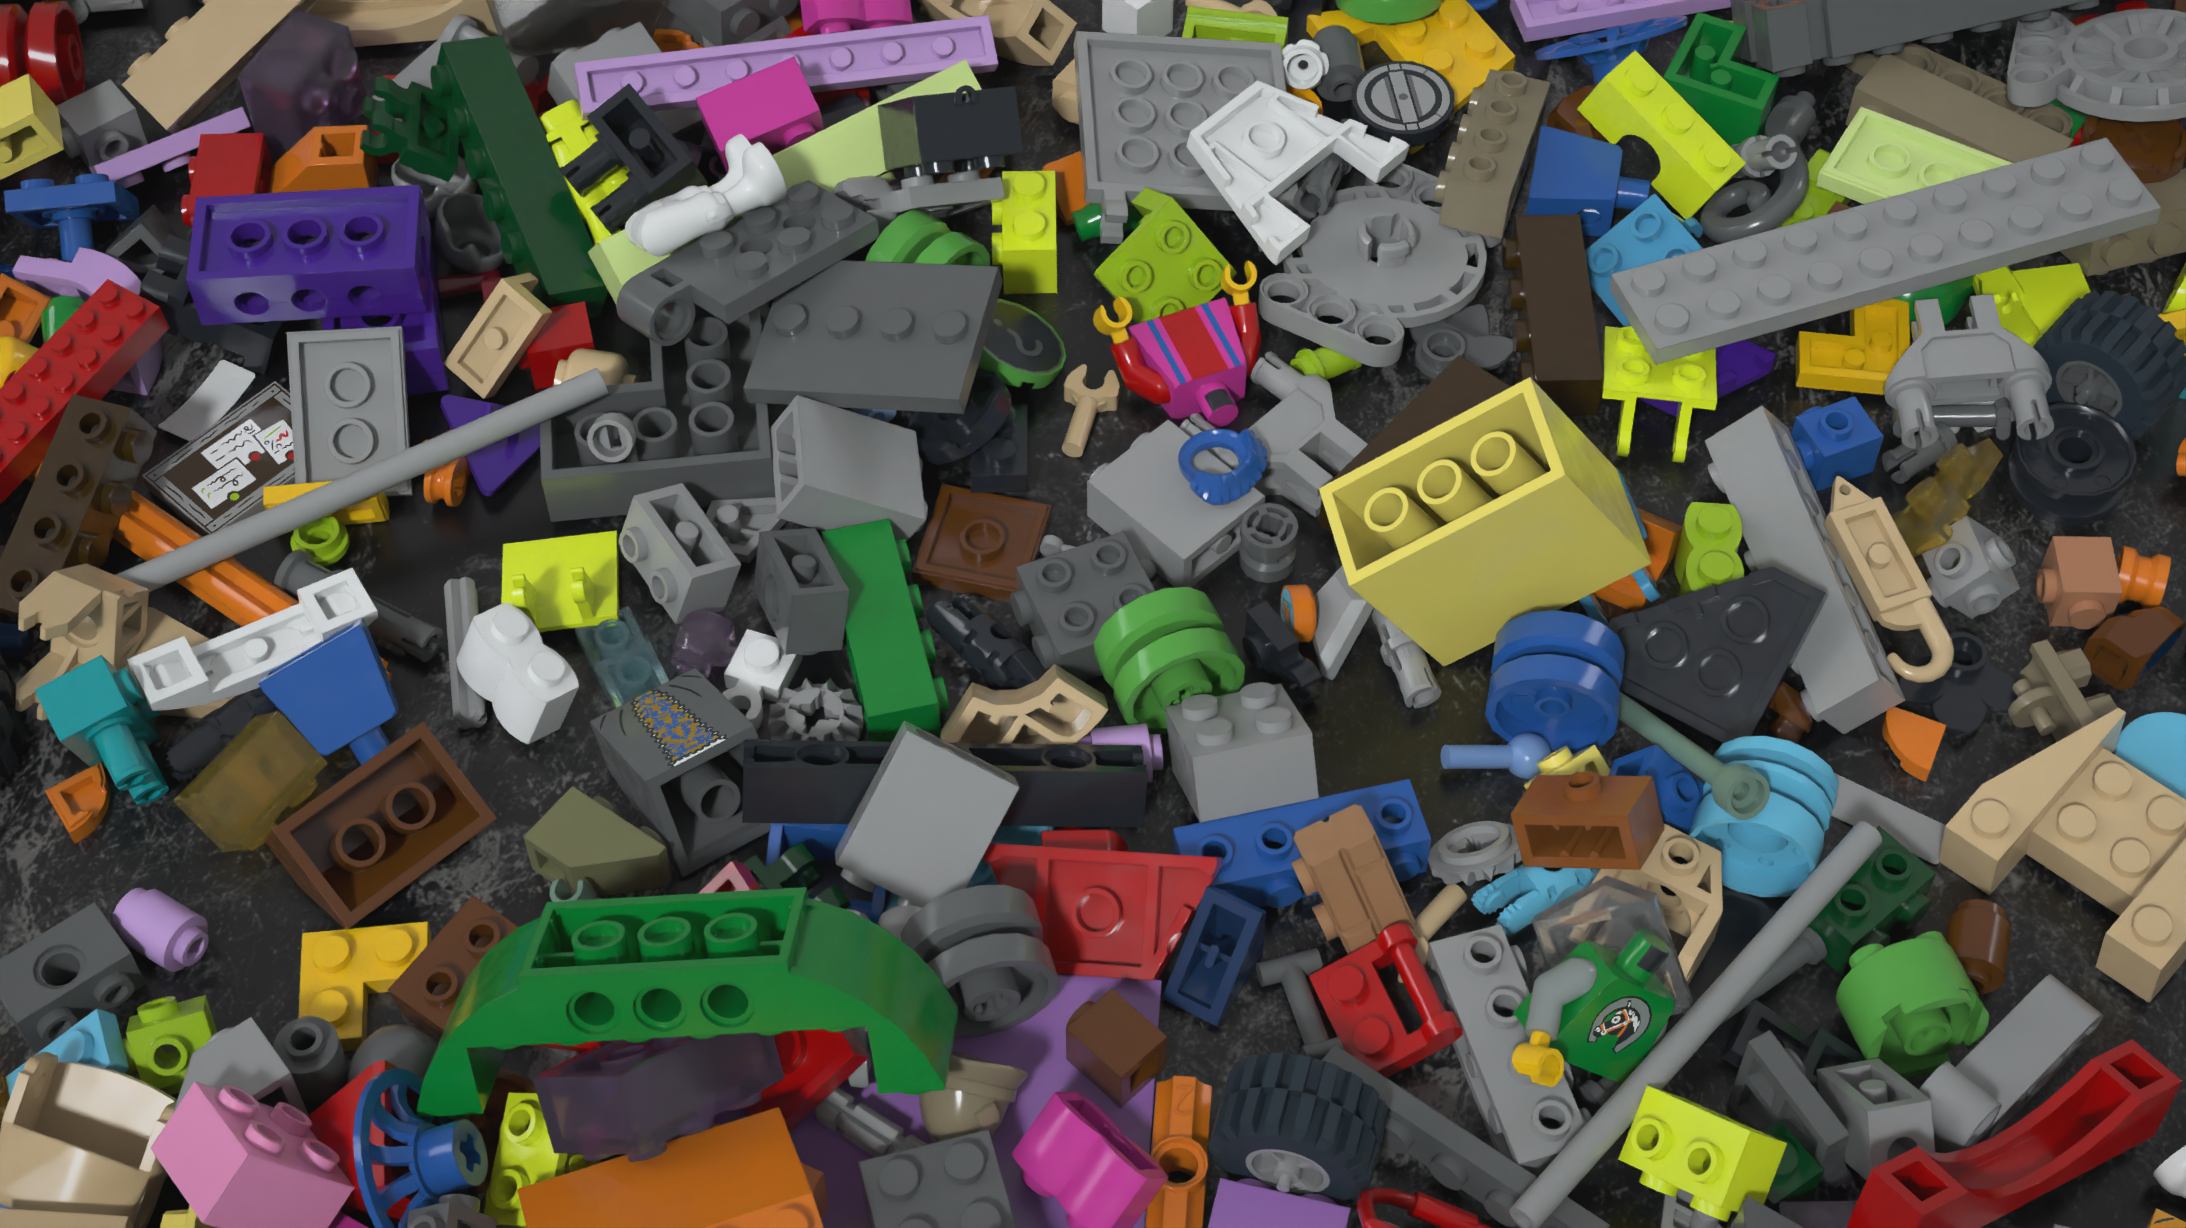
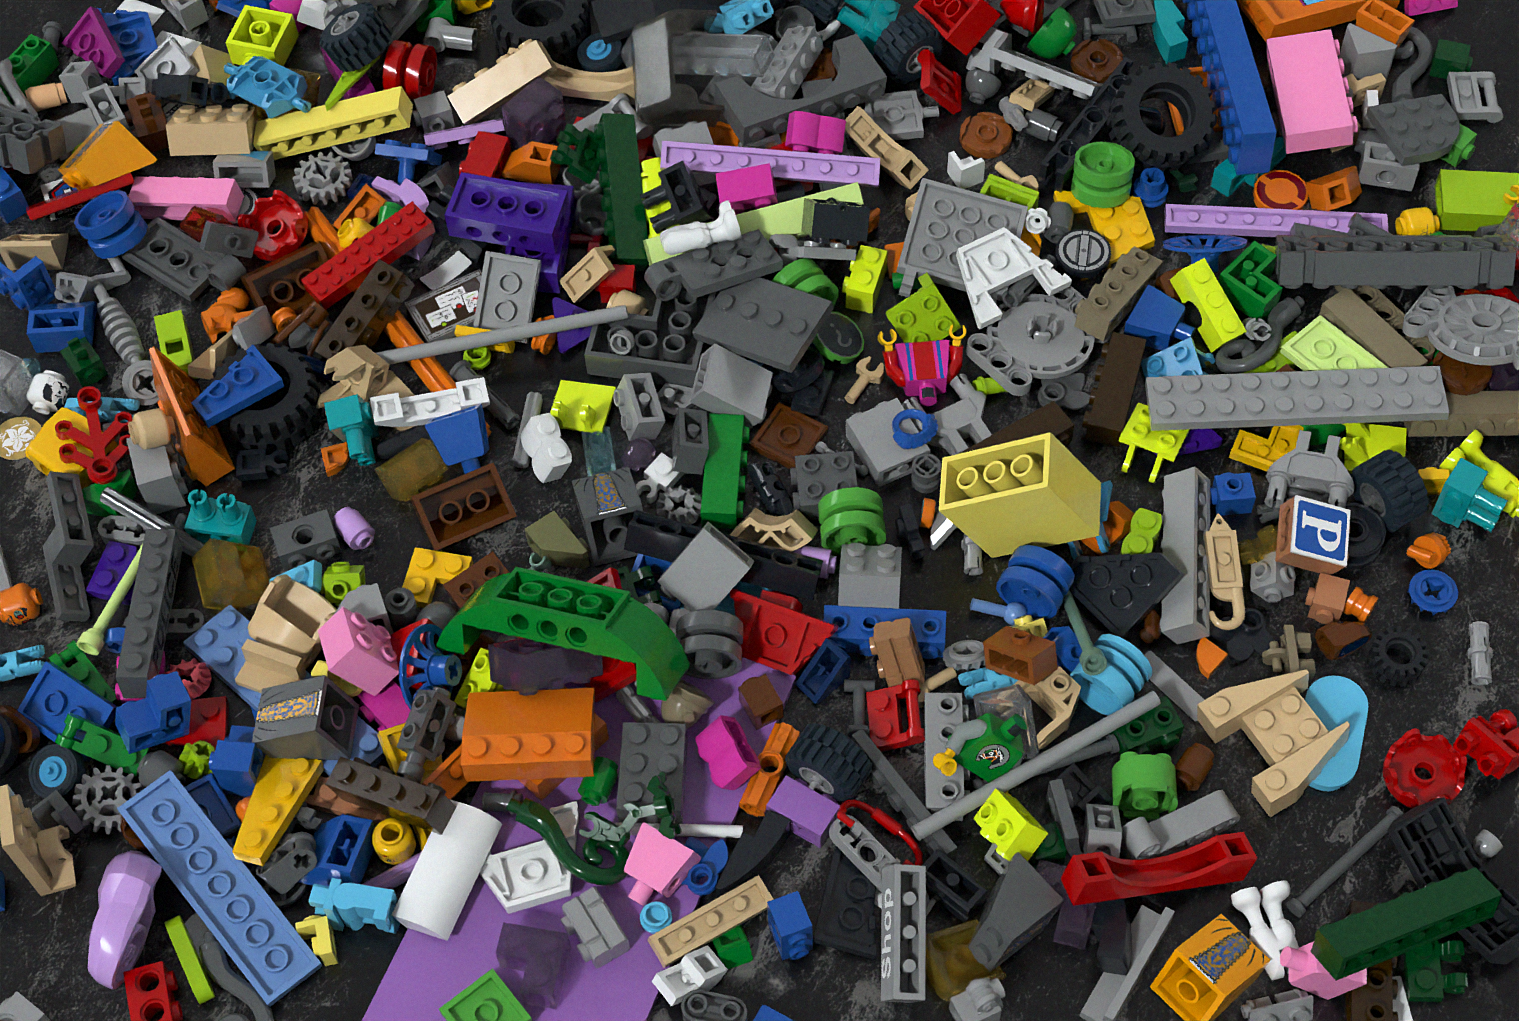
camera: 20 degrees right, 5 degrees up
none -> piece [1275,495,1351,575]

